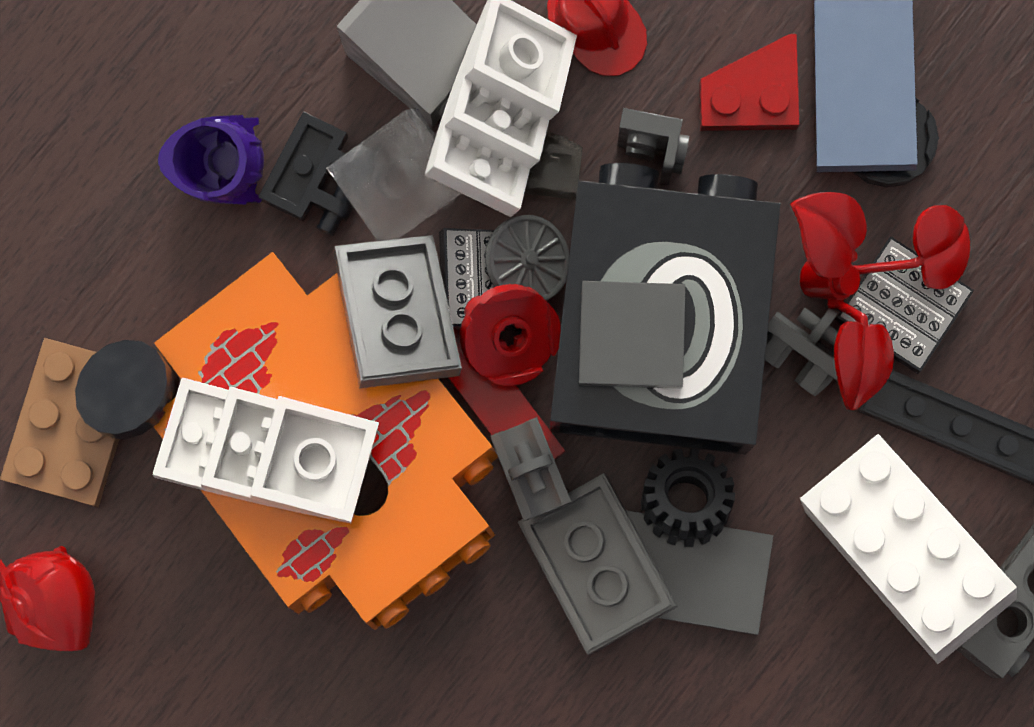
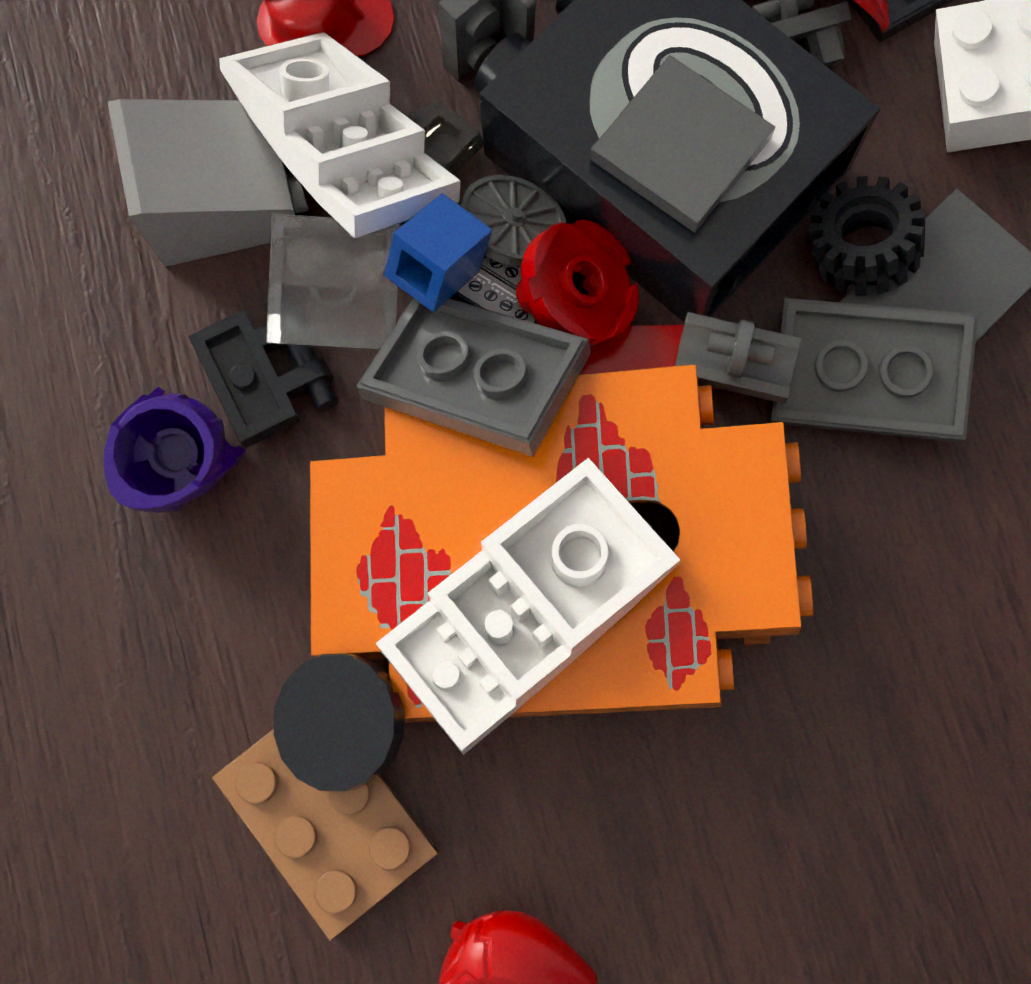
camera: 55 degrees left, 5 degrees down
none -> blue brick [384,193,493,313]

